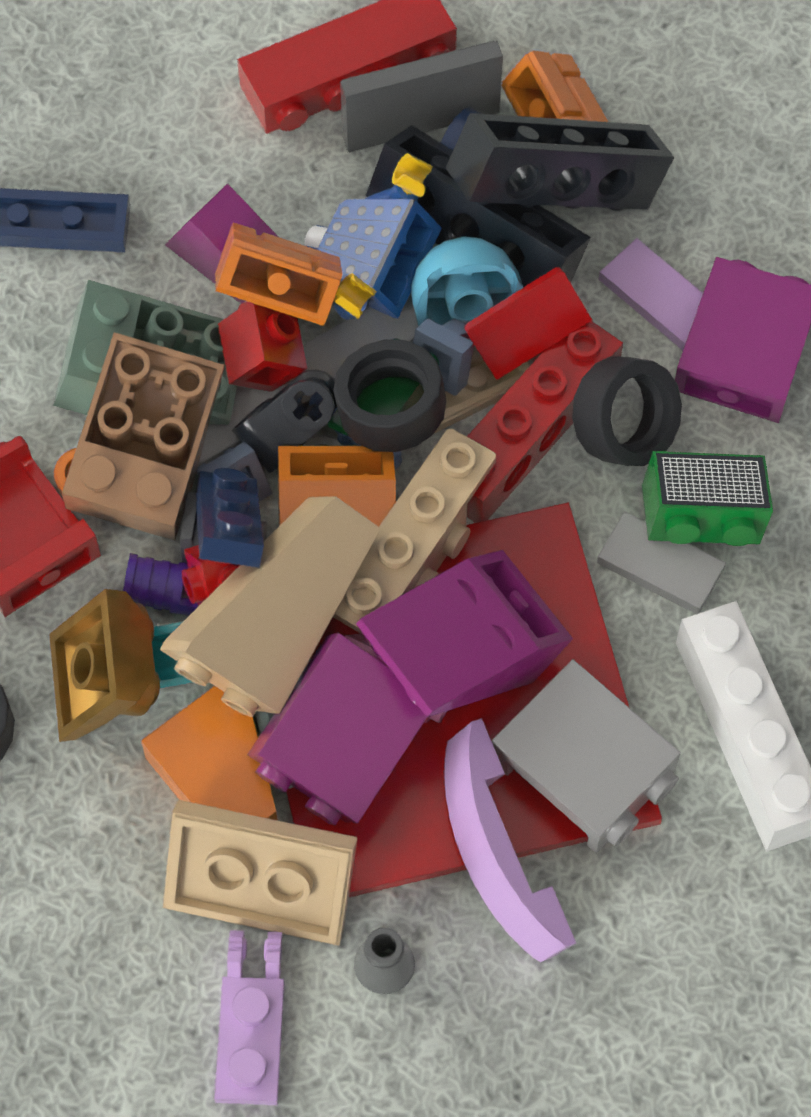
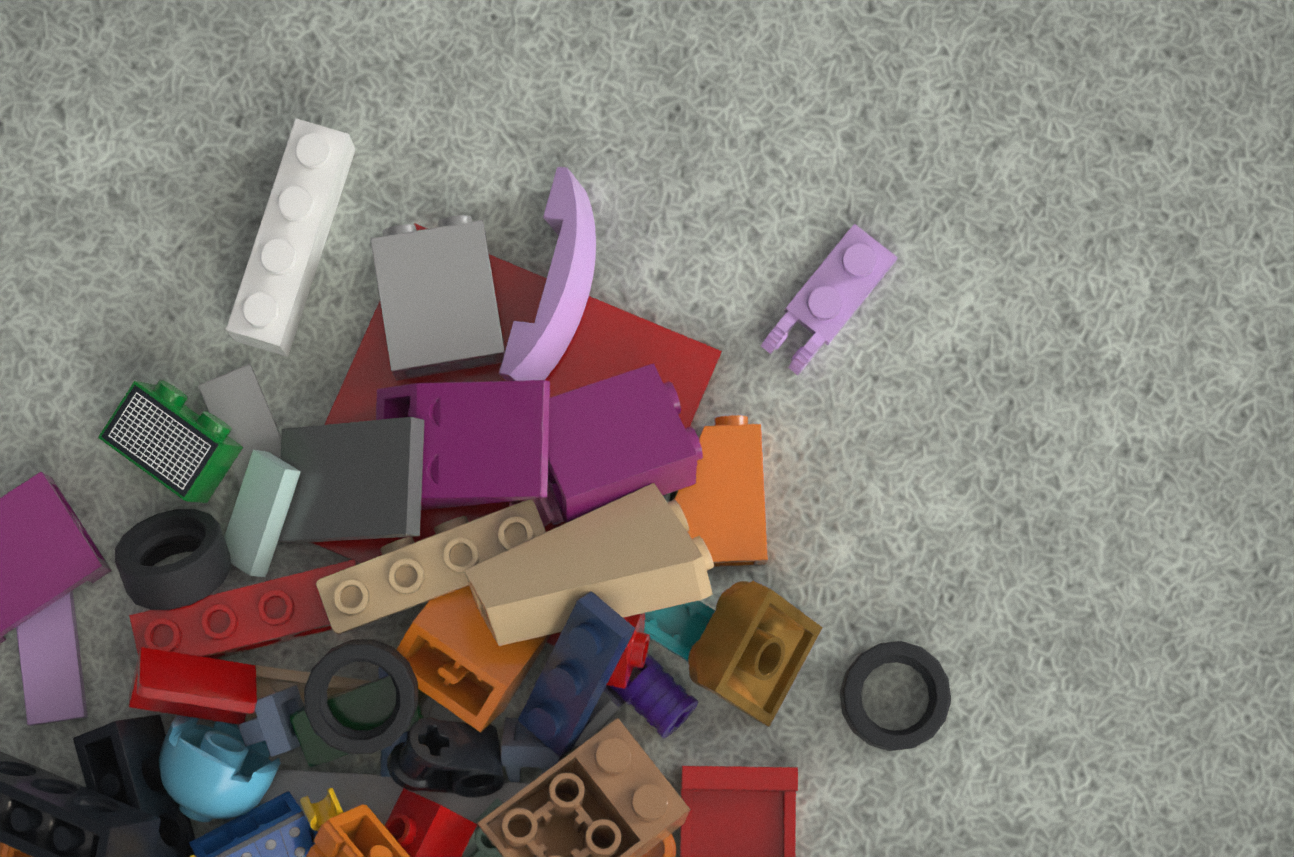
camera: 145 degrees left, 15 degrees up
tan tile [163,800,357,946] -> none
dark grey cone [354,927,415,994] -> none
none -> light aqua tile [224,450,301,577]
none -> dark grey tile [278,417,424,544]

